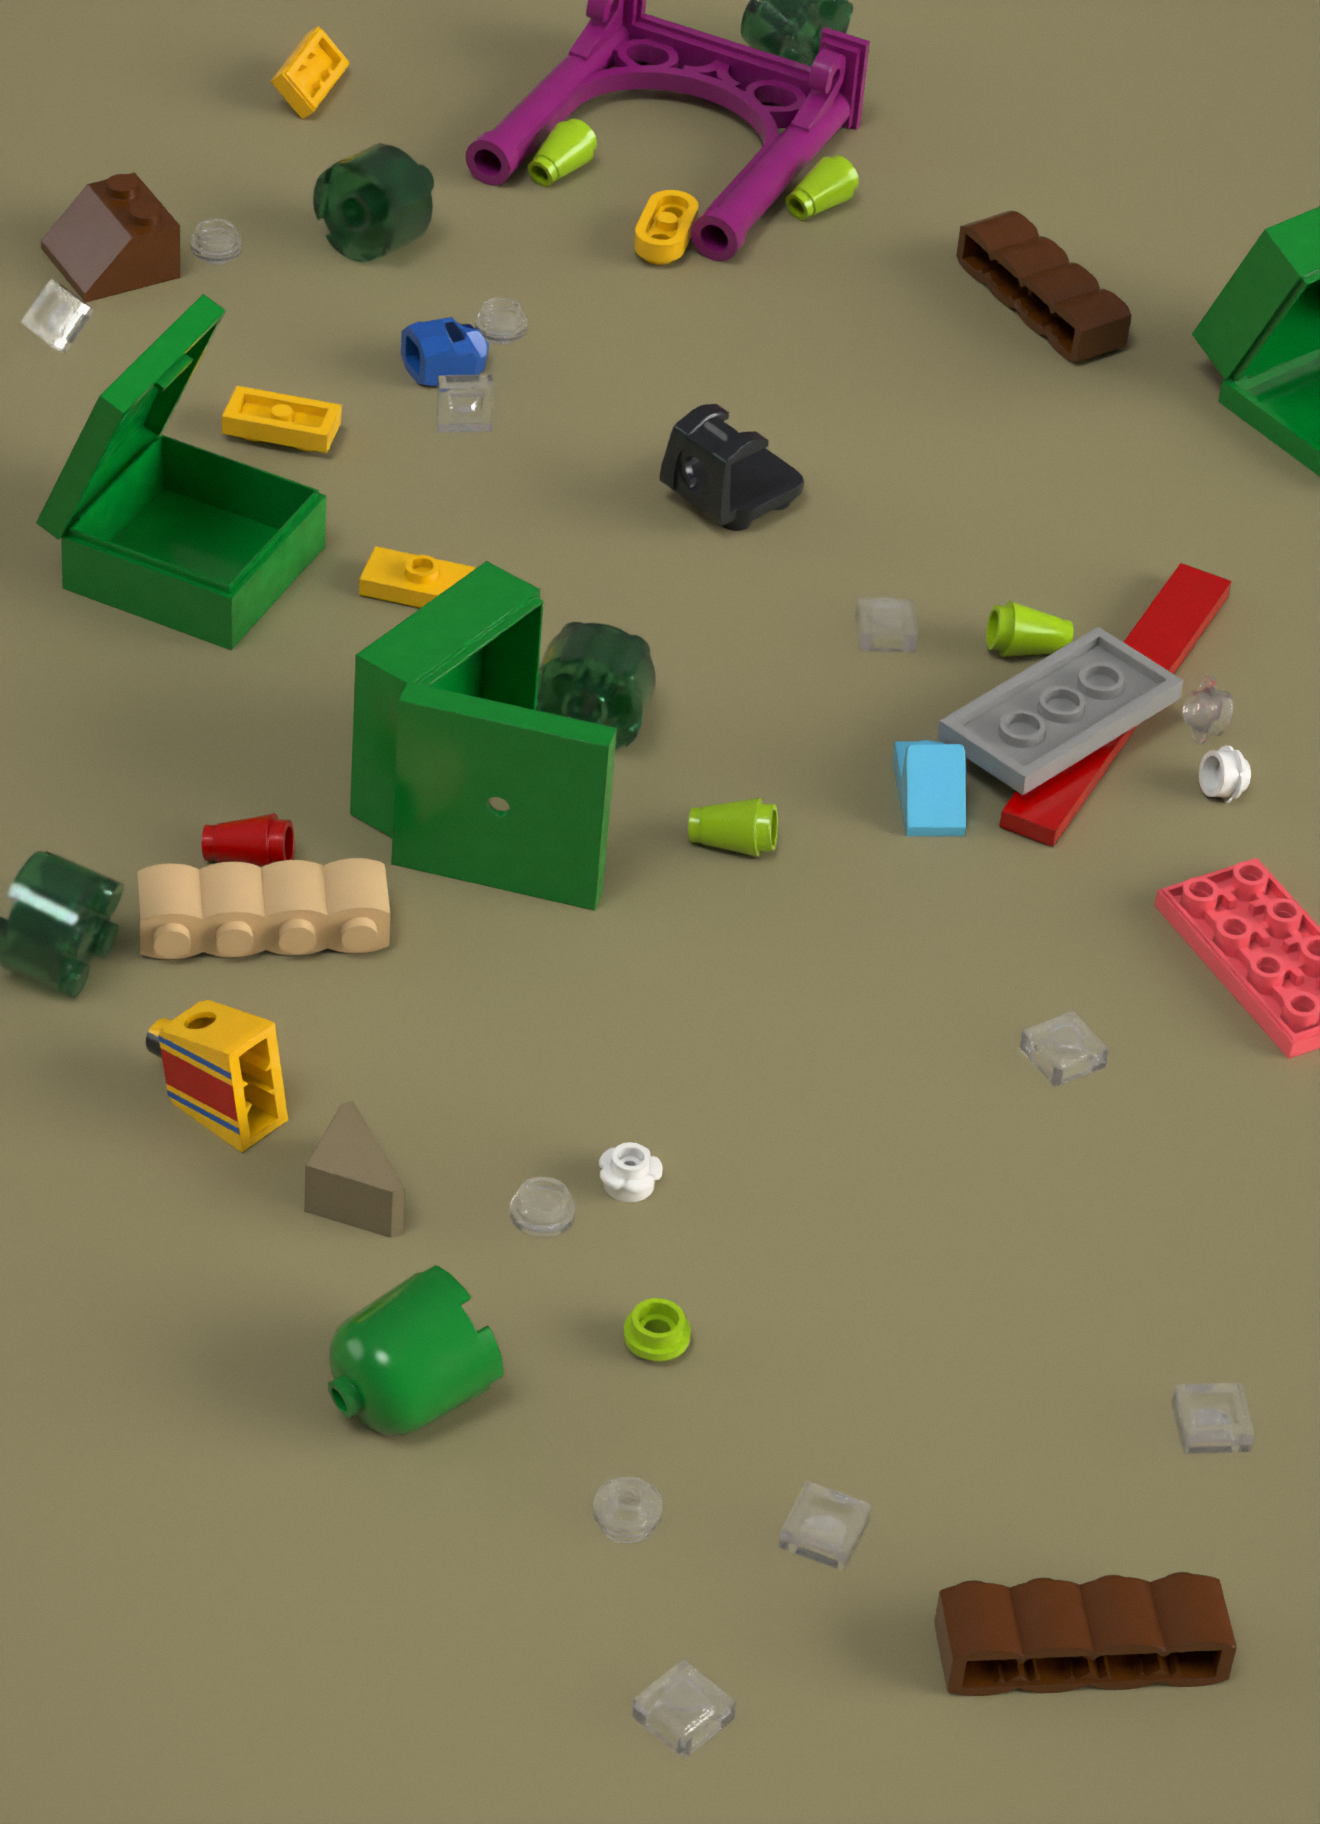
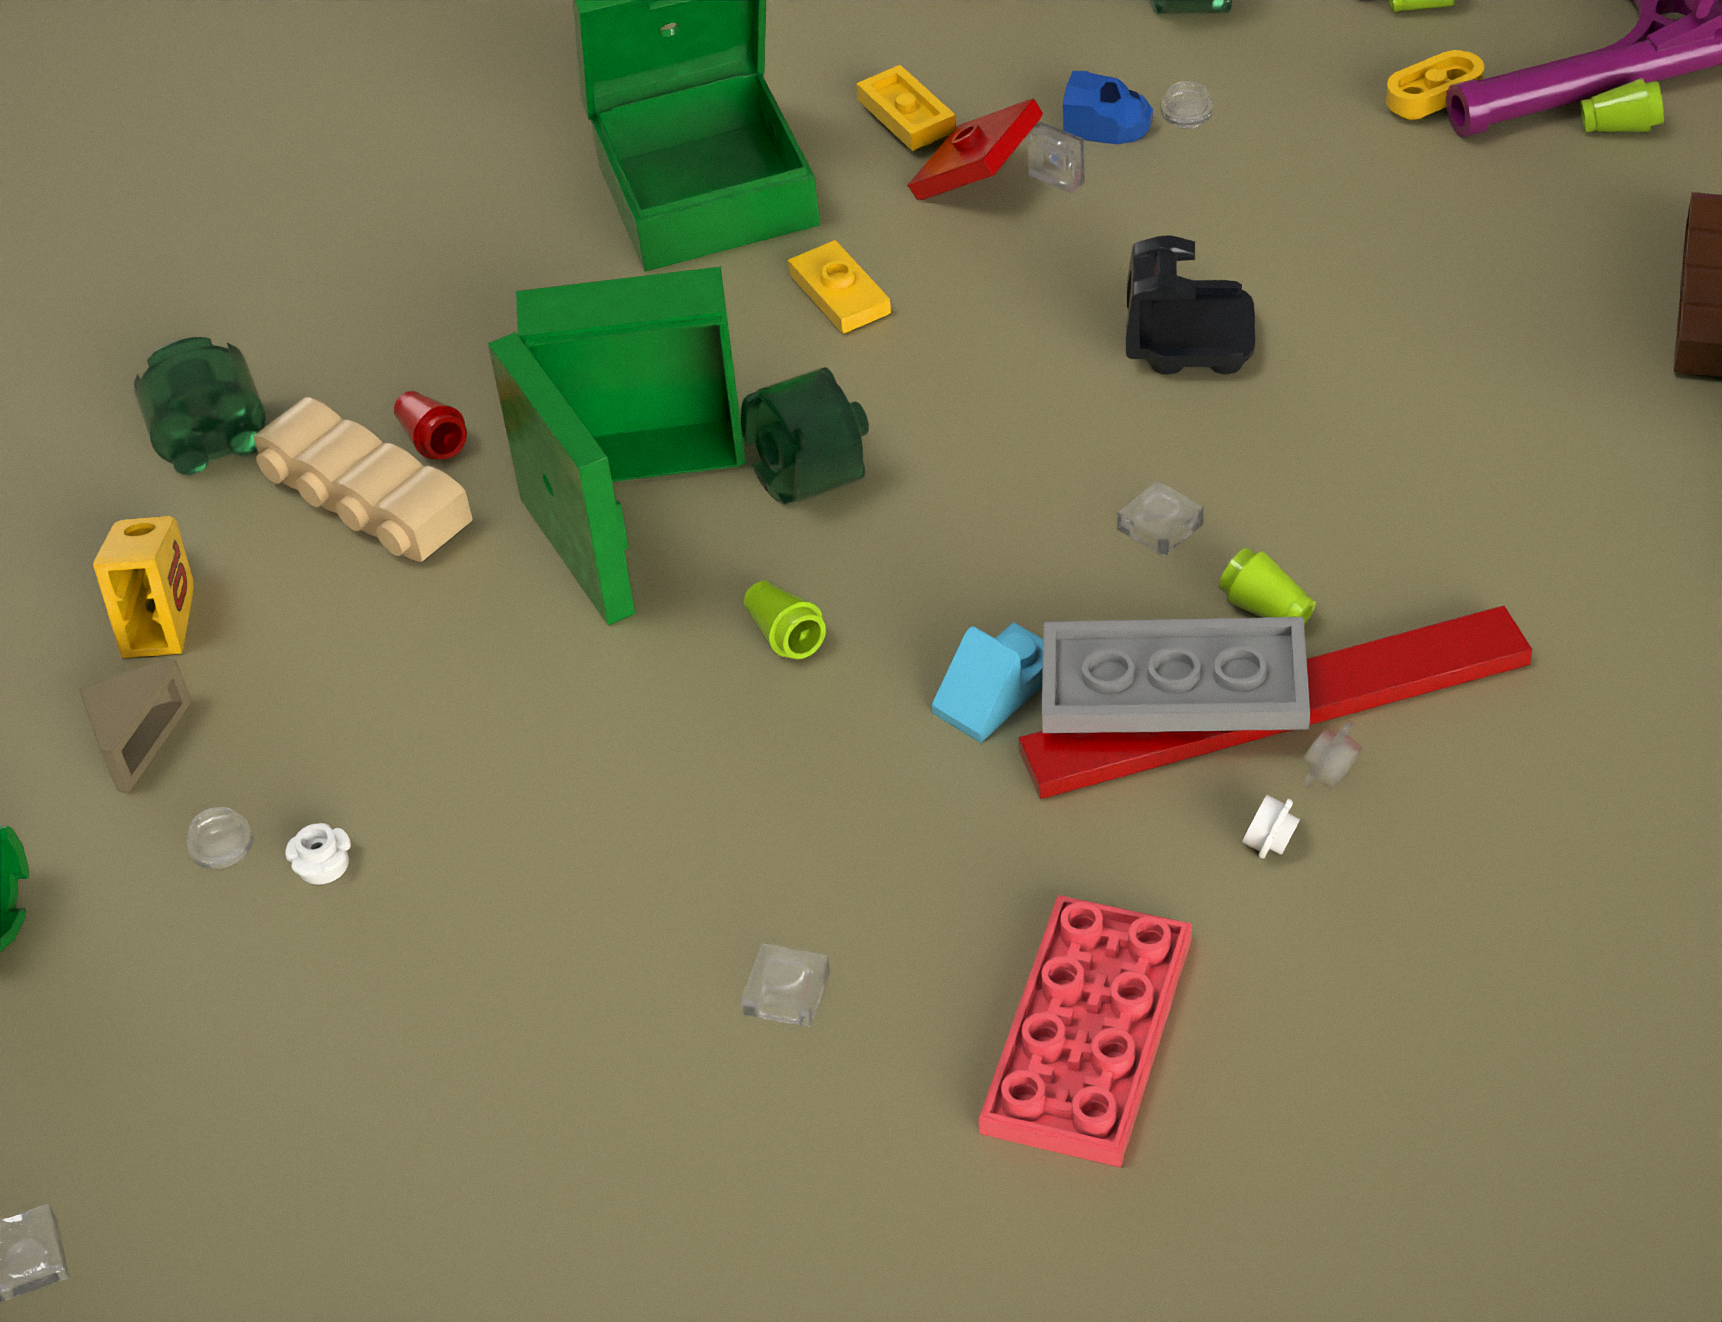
camera: 55 degrees right, 5 degrees up
lime plate [623,1298,691,1361] -> none
none -> red plate [907,98,1043,200]

